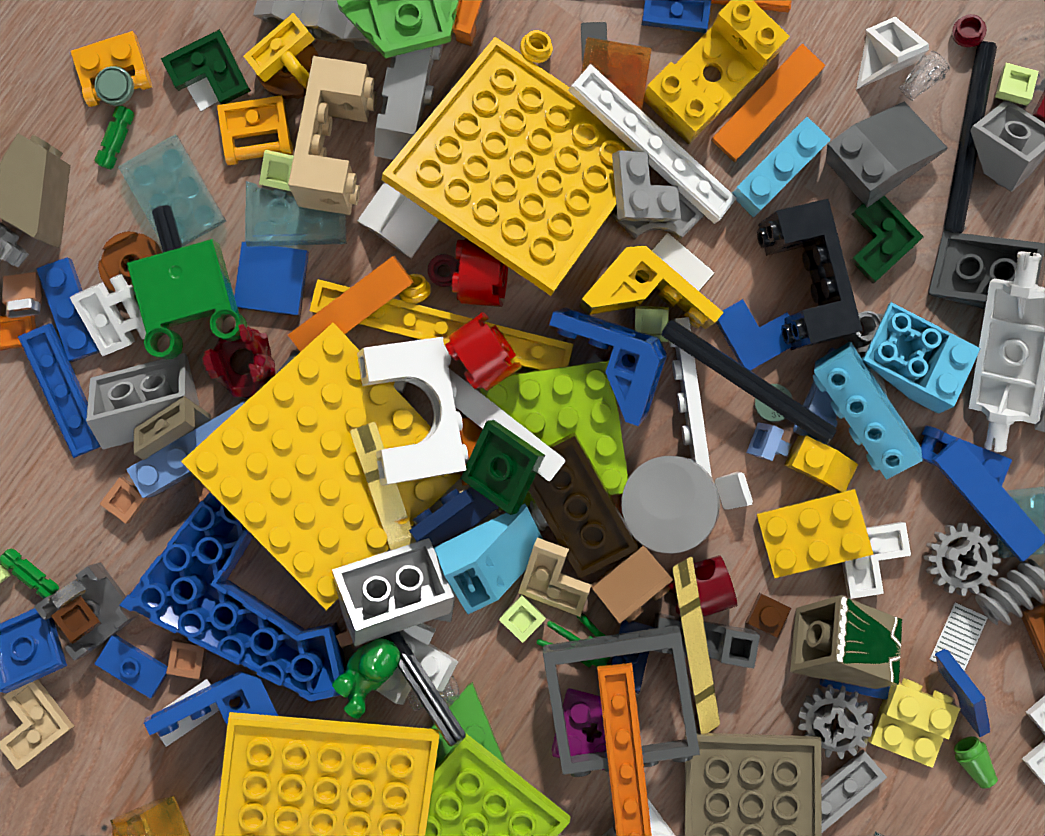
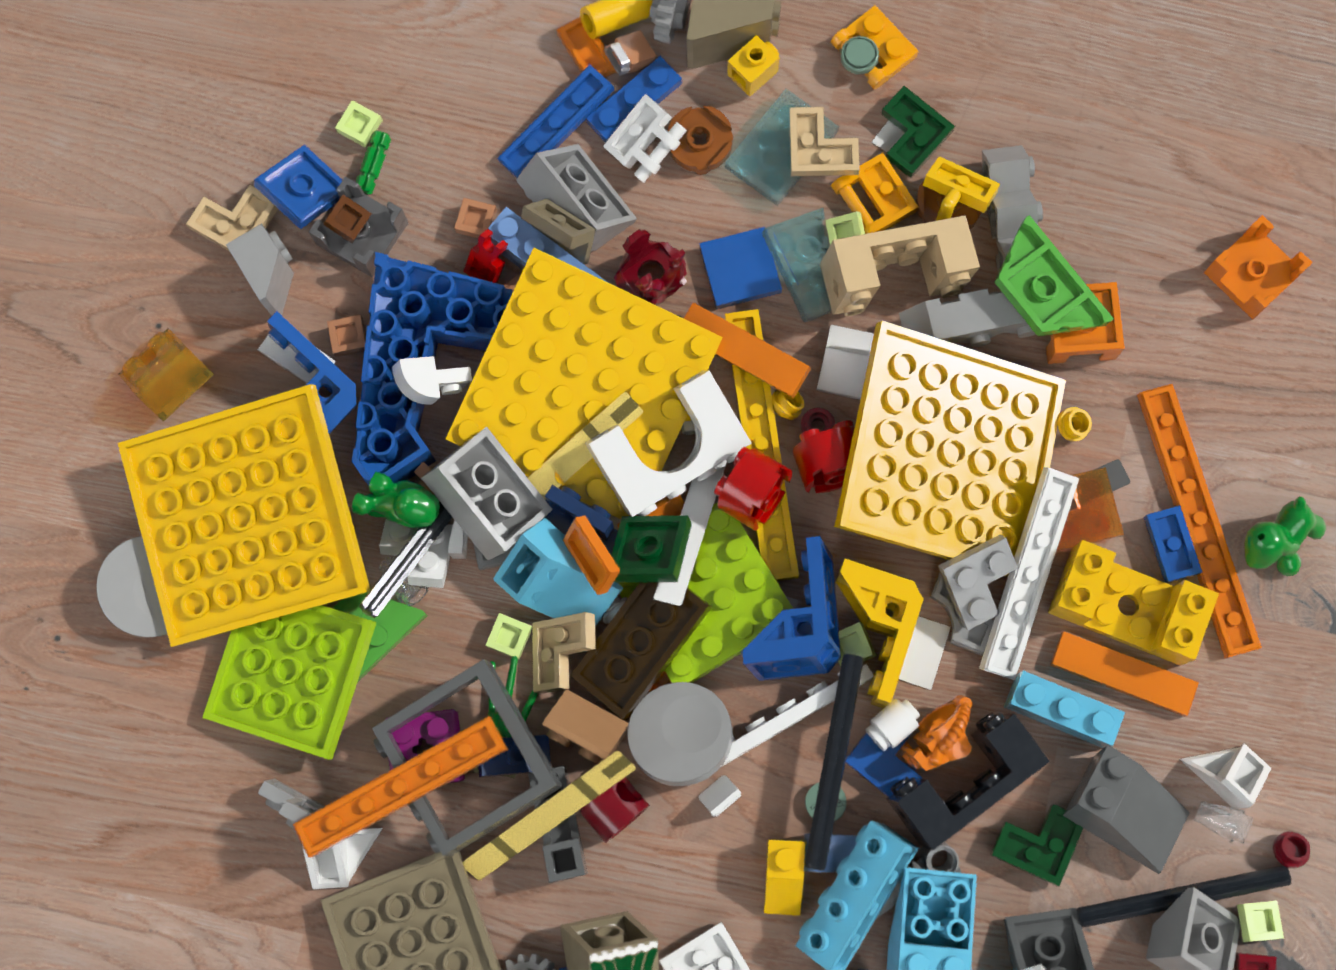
camera: 75 degrees right, 10 degrees down
clear tile [51,580,87,610] -> none
green axle [94,105,134,170] -> none
blue plate [94,634,168,699] -> none
green piece [127,205,247,360] -> none
reddish brown plate [745,592,791,638] -> none
medium blue tile [746,422,792,461] -> none
yellow plate [757,489,874,579] -> none
none -> light grey slope [226,224,294,316]
none -> white brick [392,356,472,405]
none -> red plate [463,229,508,283]
none -> orange tile [563,516,621,595]
none -> yellow brick [727,35,780,97]
none -> tan plate [789,107,860,176]
none -> white brick [865,699,920,751]
none -> orange piece [900,695,972,771]

